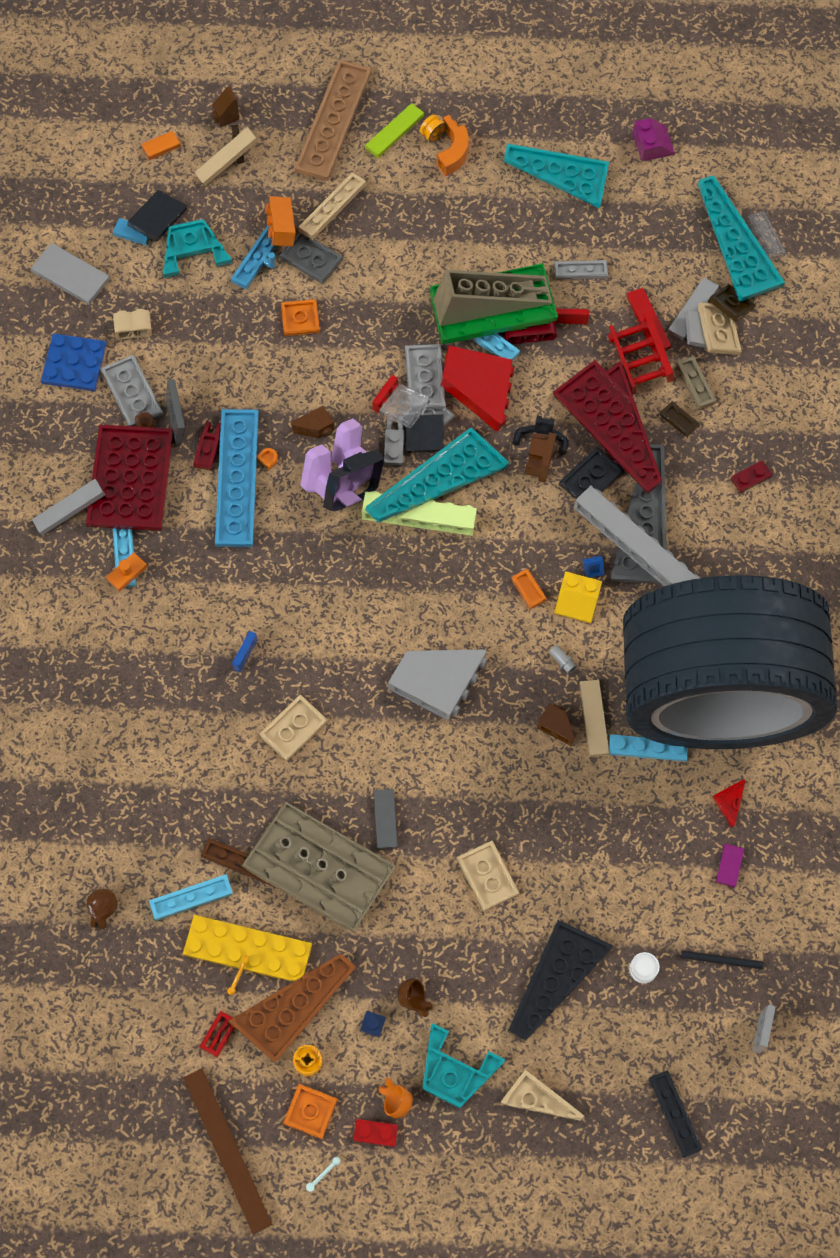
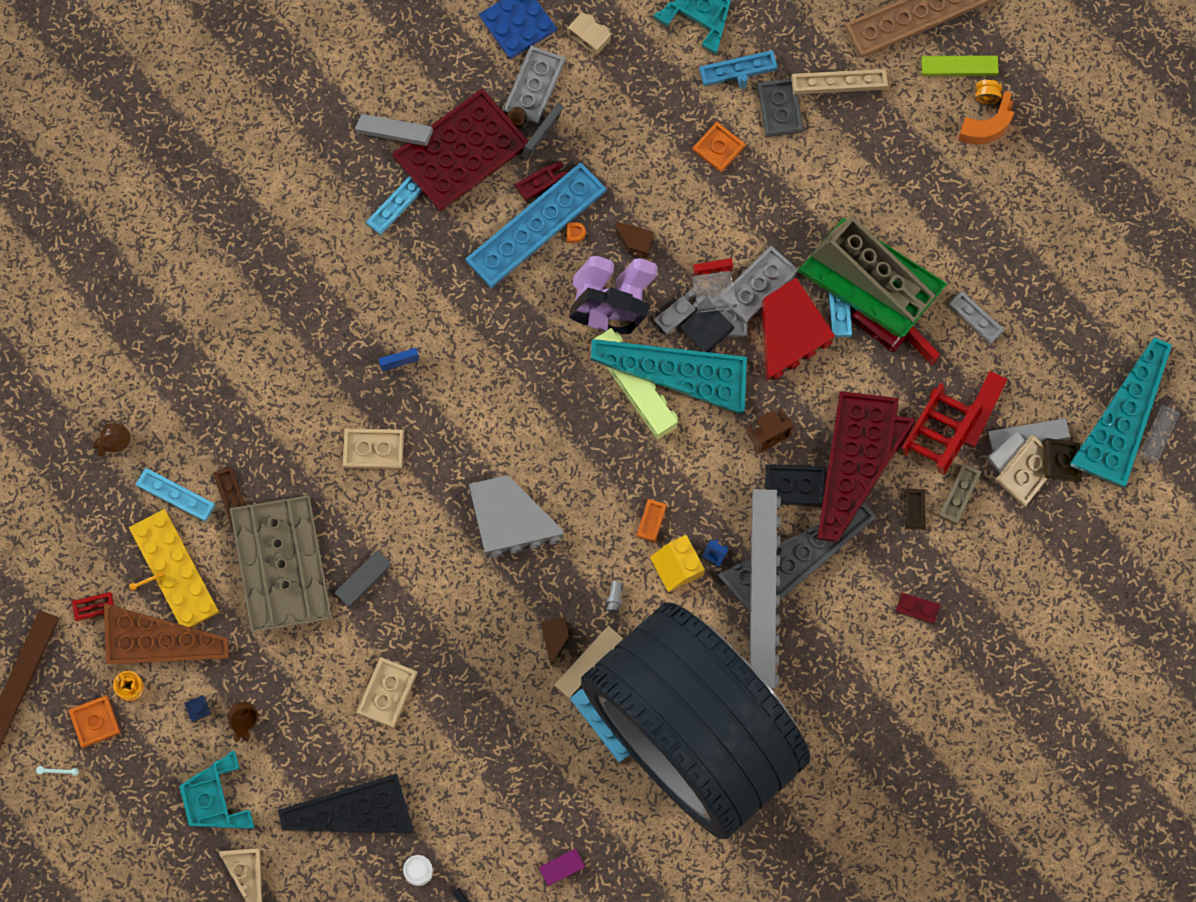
camera: 50 degrees right, 5 degrees up
orange tile [106,552,147,592] -> none
orange brick [265,196,295,246] -> none
red plate [353,1119,398,1147] -> none
orange piece [379,1078,413,1118] -> none
teal wing [504,143,609,209] -> none
black piece [512,415,569,455] -> none
magenta slope [632,118,675,161] -> none
red tile [713,779,746,828] -> none

